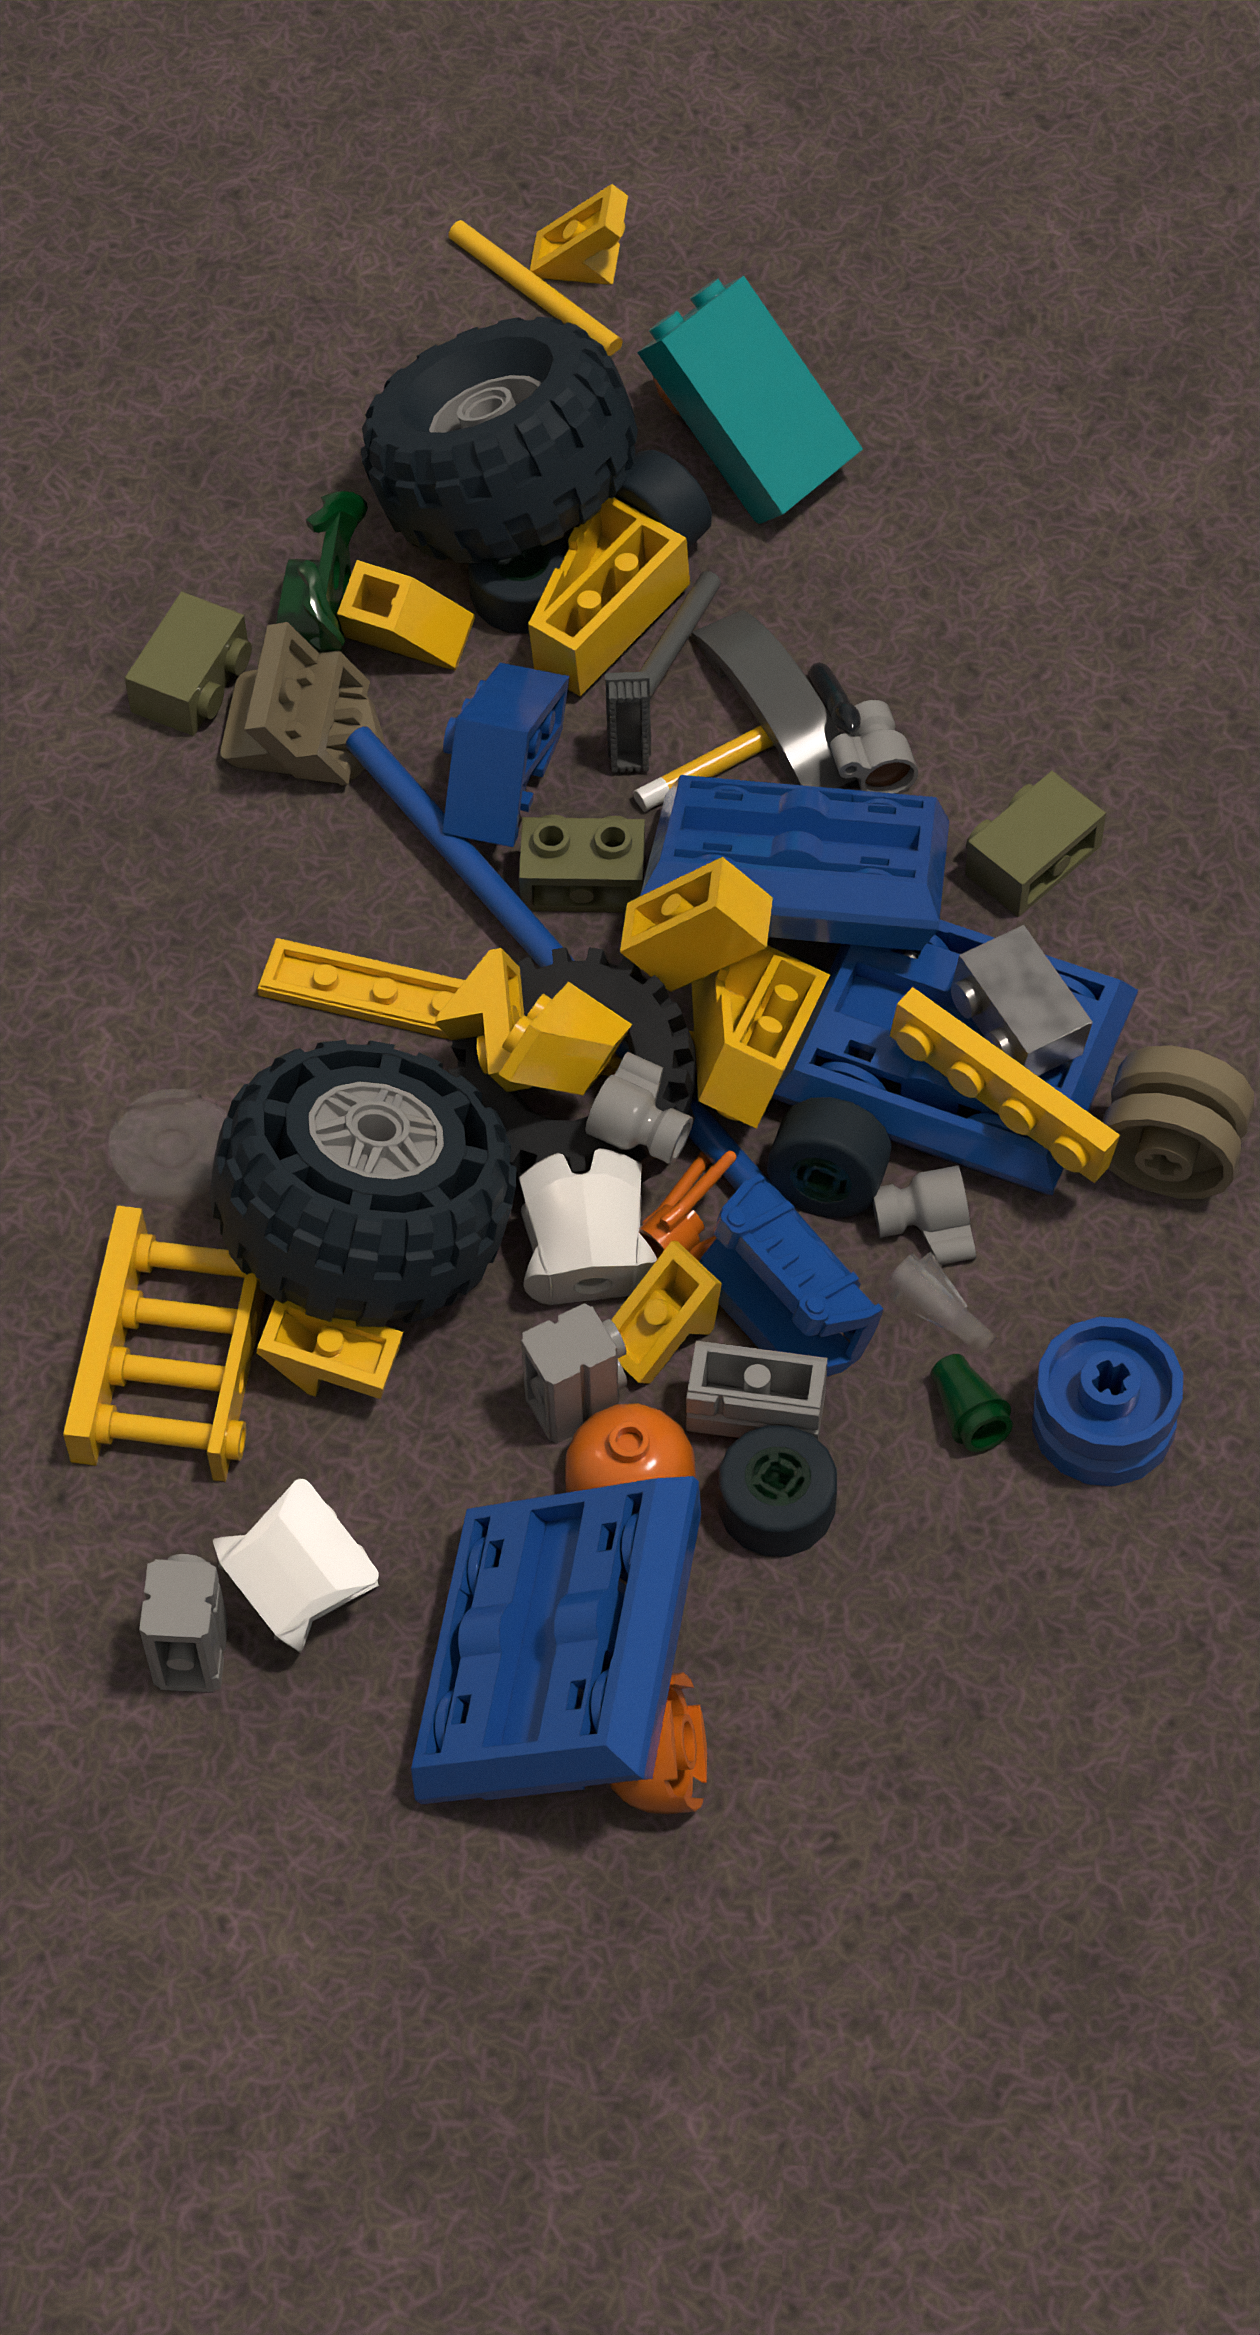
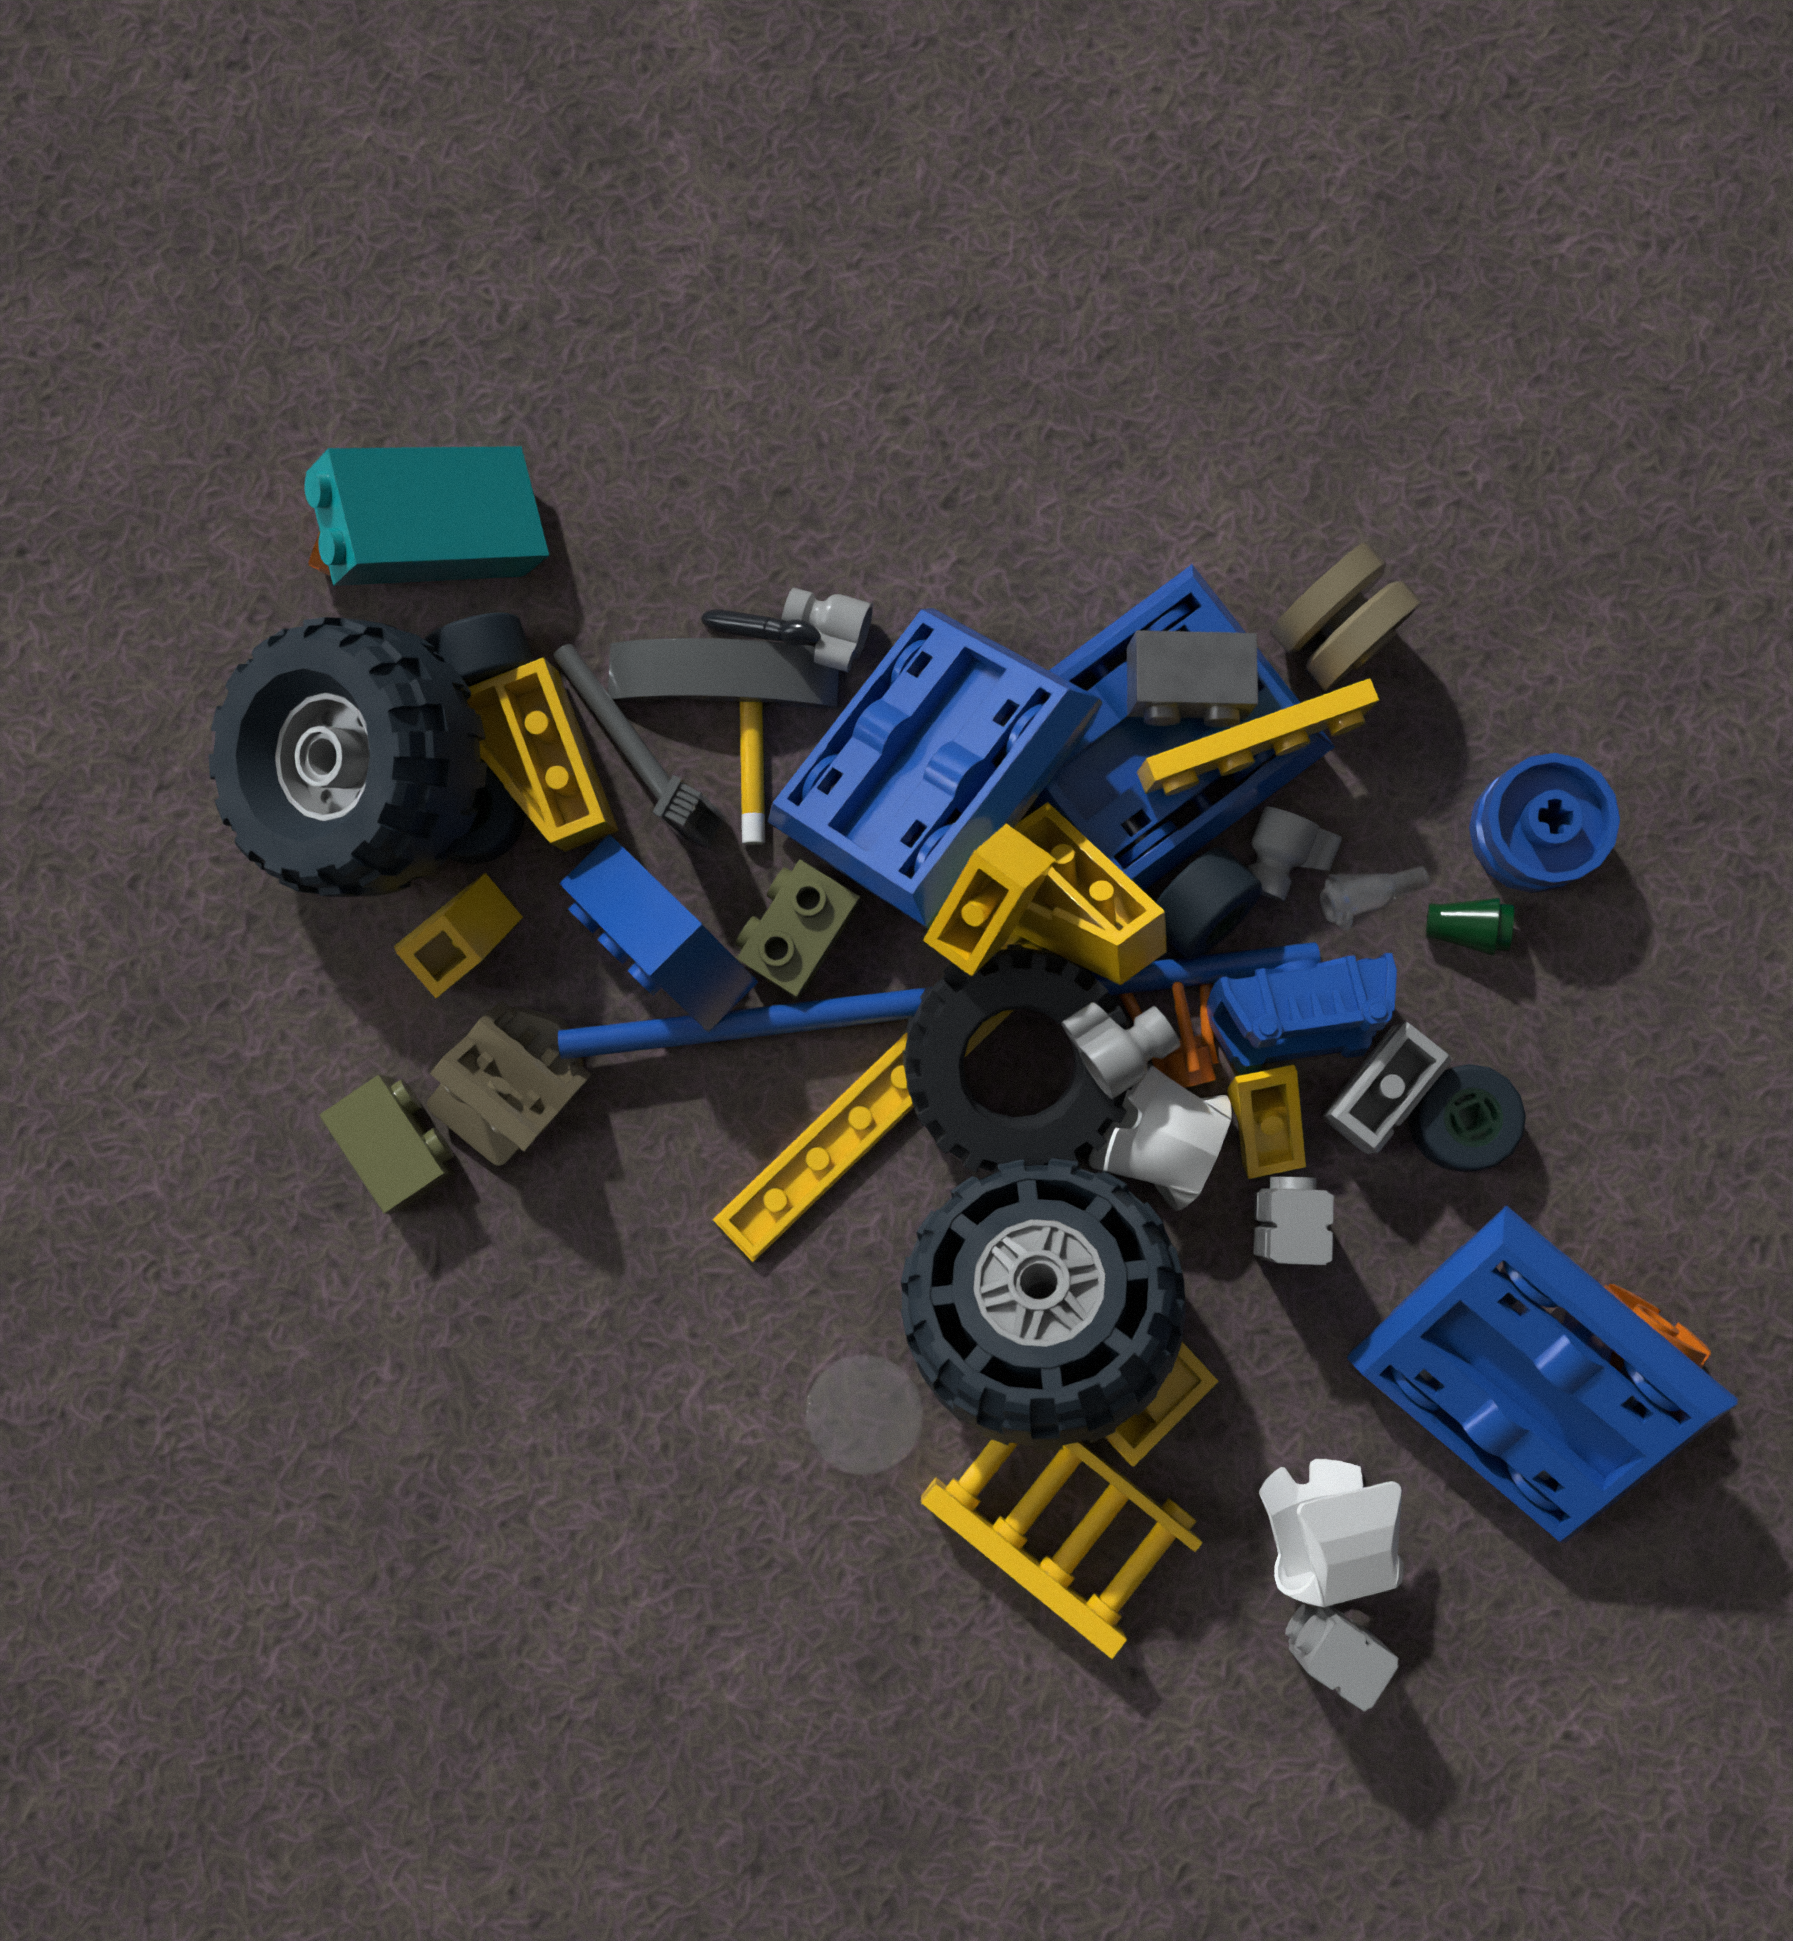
camera: 55 degrees left, 25 degrees up
dark green piece [276,491,368,653] -> none
yellow slope [435,948,531,1092] -> none
yellow bar [448,220,623,356] -> none
yellow slope [498,982,633,1095] -> none
yellow slope [530,184,628,285] -> none
orange cylinder [565,1403,696,1493] -> none
olive brick [965,771,1106,918] -> none

